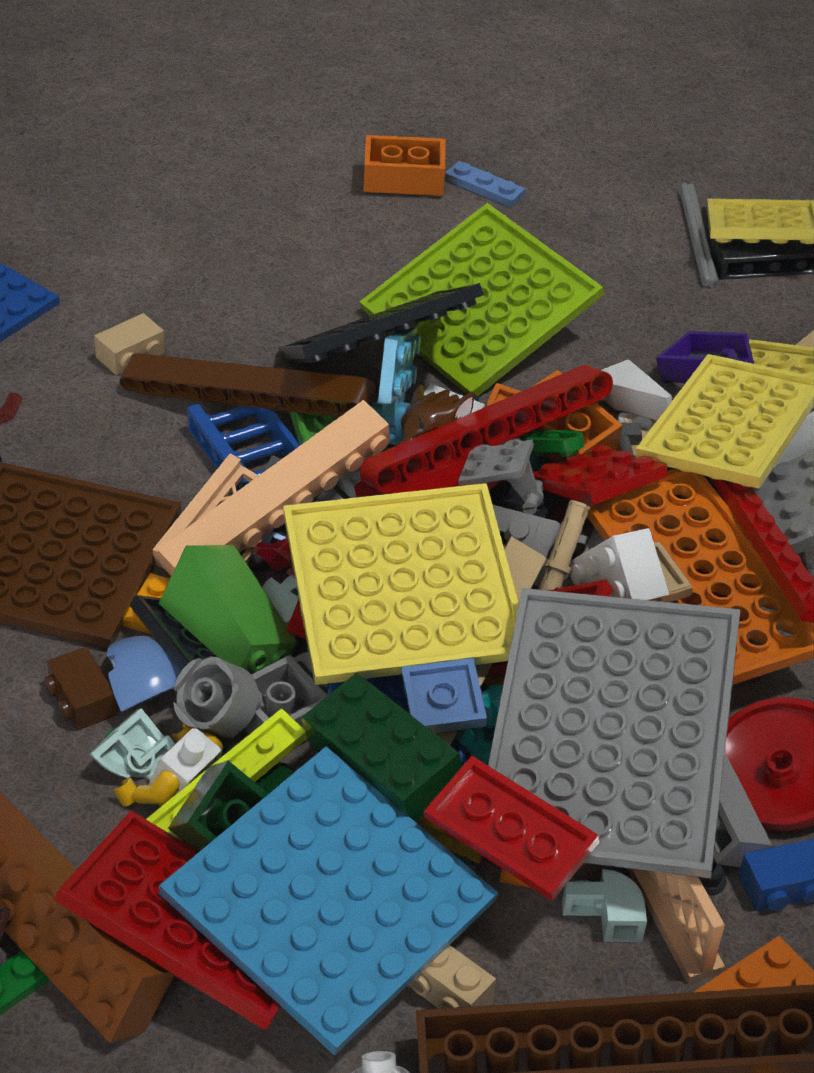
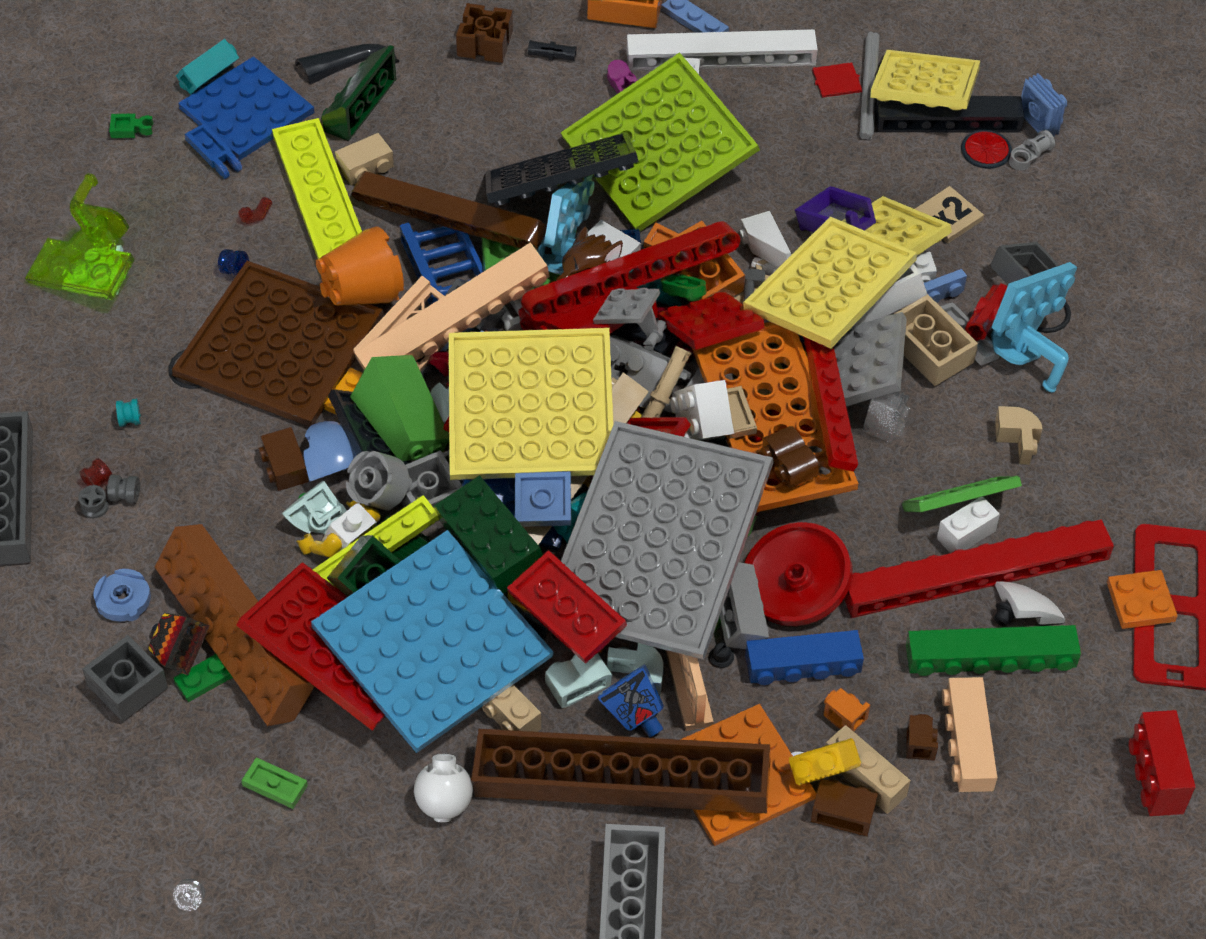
camera: 10 degrees right, 10 degrees up
none -> neon yellow plate [272,118,362,259]
none -> black animal [295,44,399,85]
none -> orange cone [316,226,404,305]
none -> dark green slope [321,45,397,141]
none -> reddish brown brick [456,3,513,63]
none -> black pin [528,40,577,61]
none -> light aqua brick [545,653,612,708]
none -> blue torso [597,664,664,738]
none -> magenta piece [607,60,638,94]
none -> white brick [627,30,818,71]
none -> reddish brown brick [761,426,819,488]
none -> red piece [812,62,862,98]

